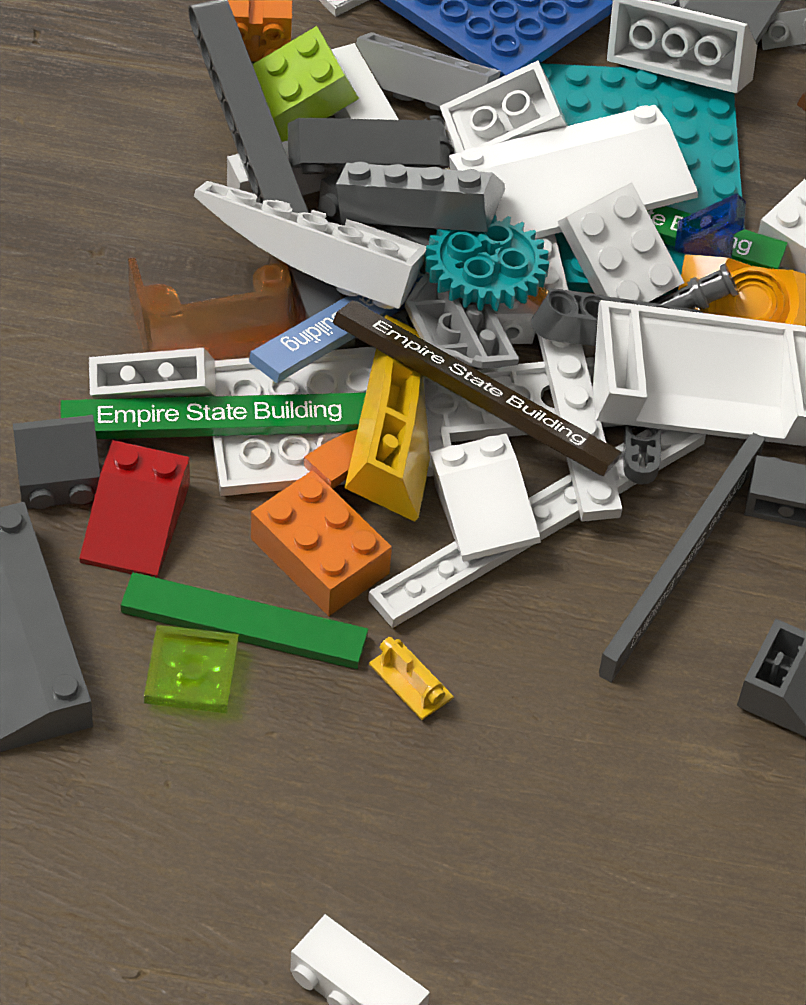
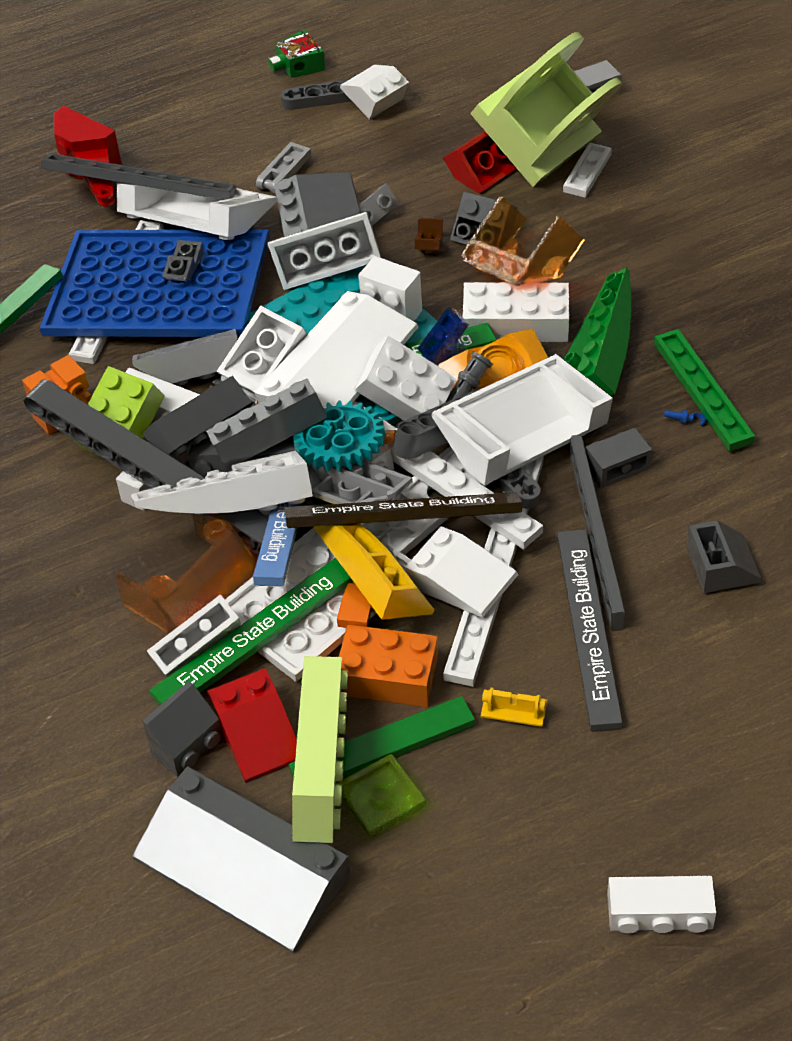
camera: 30 degrees left, 5 degrees down
none -> yellowish green brick [292,656,348,843]
none -> white brick [358,256,422,321]
none -> dark grey tile [557,529,622,731]

